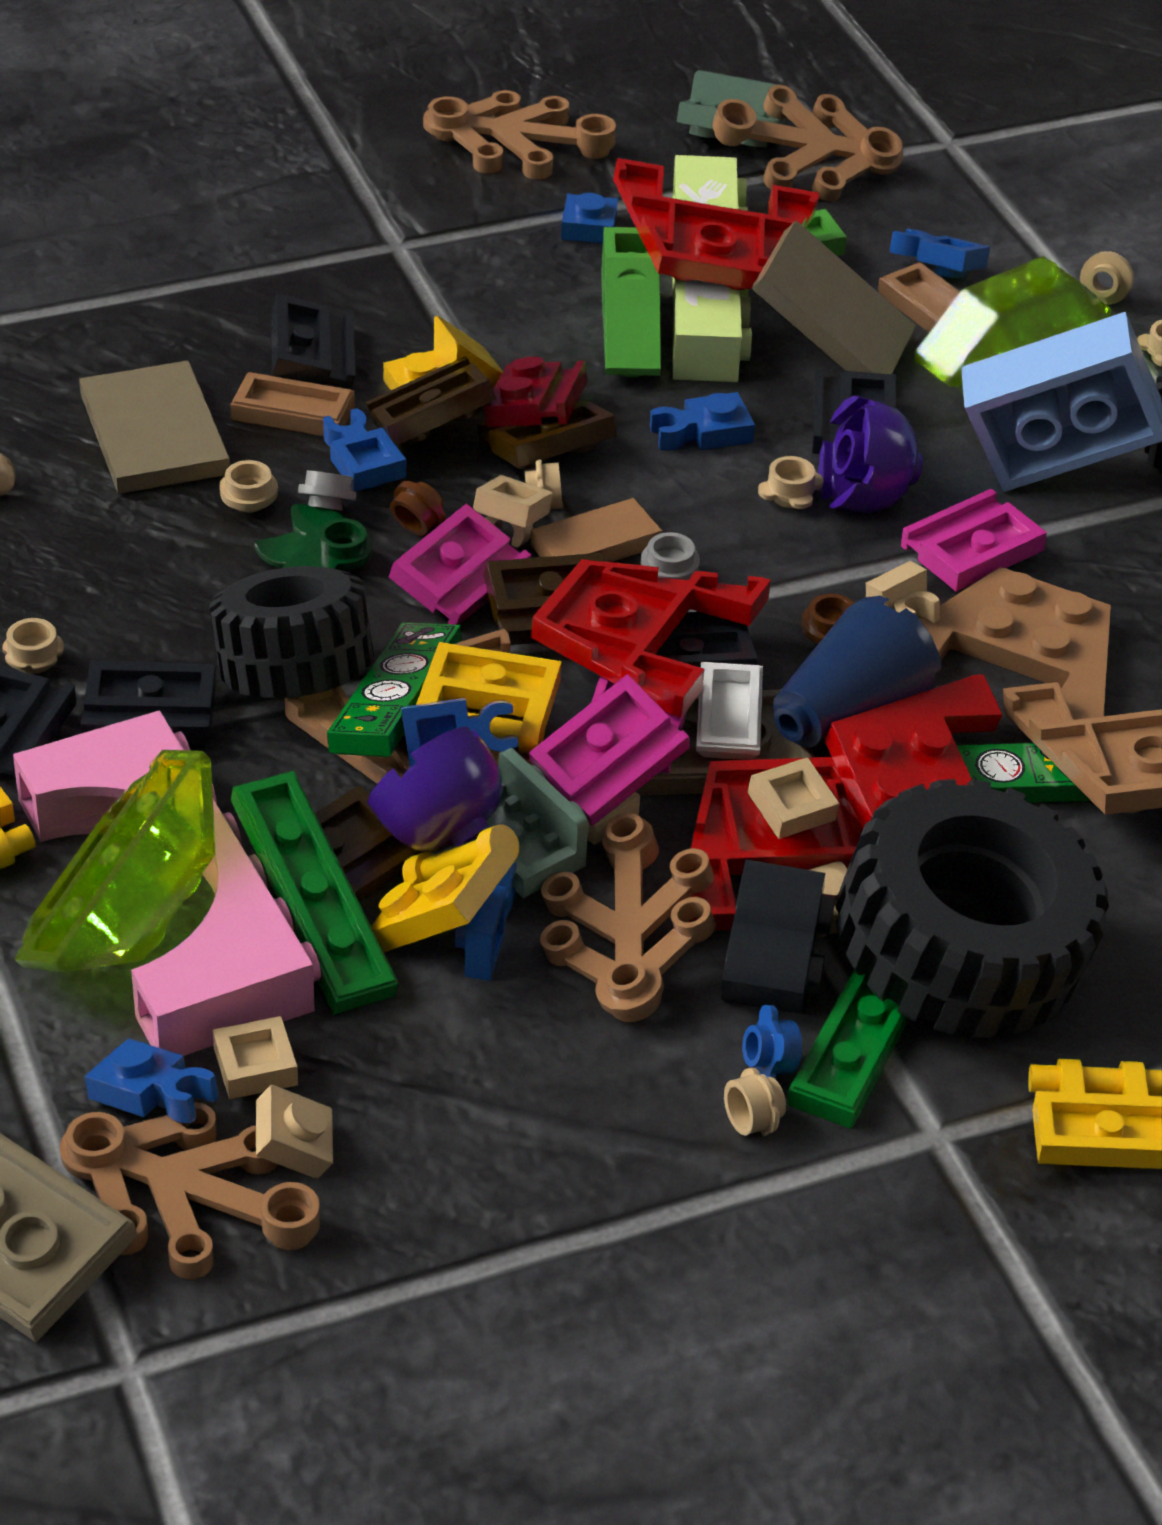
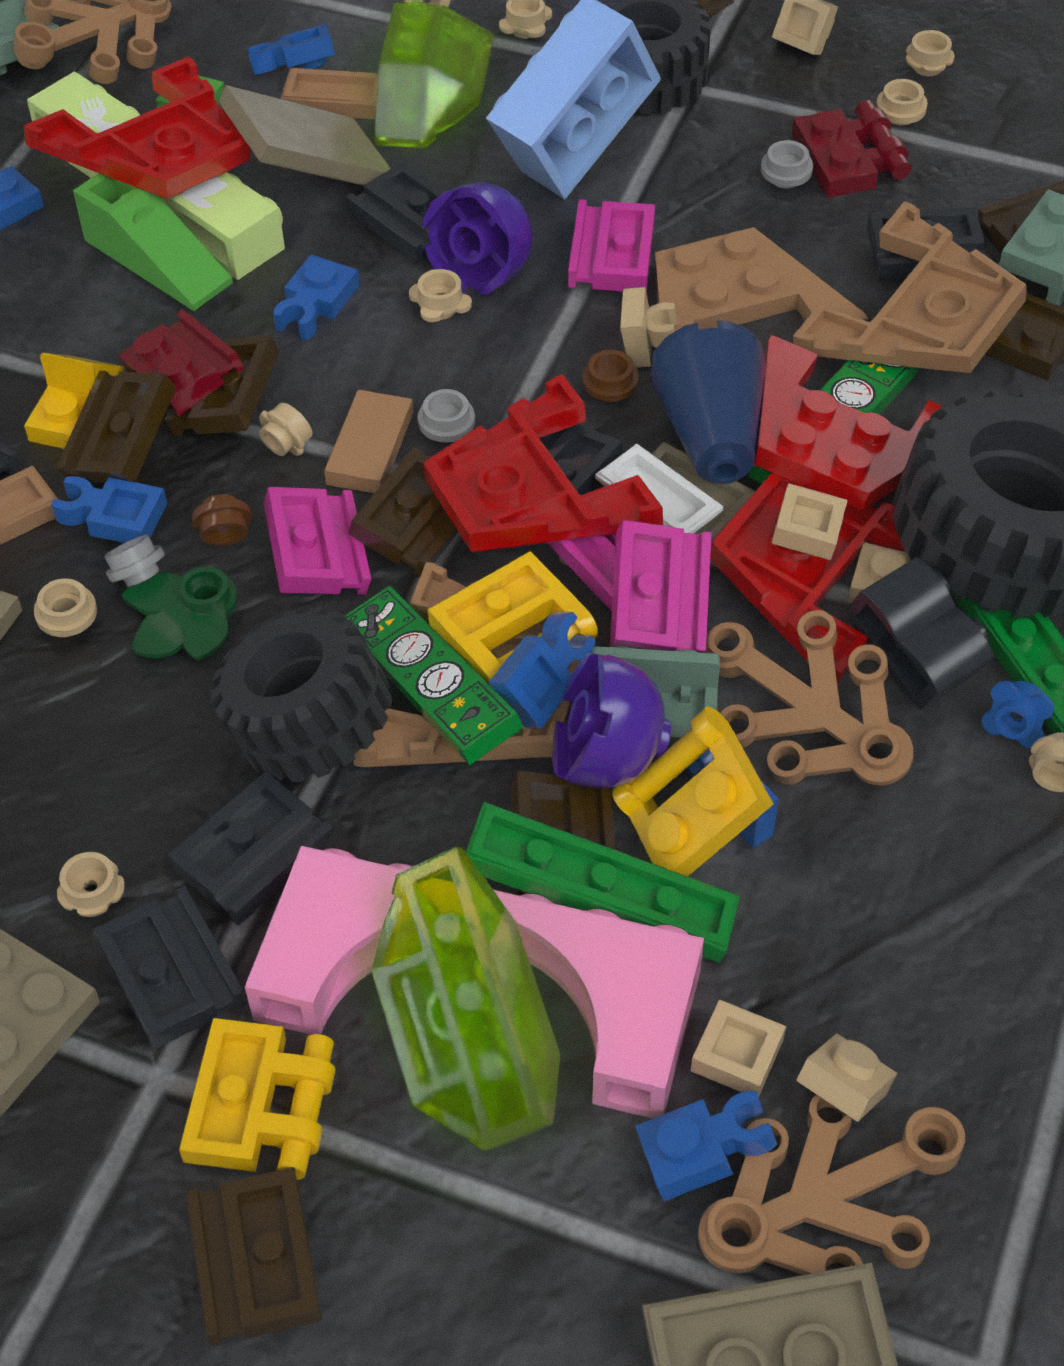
camera: 45 degrees left, 10 degrees up
tan tile [473,475,553,548] -> none

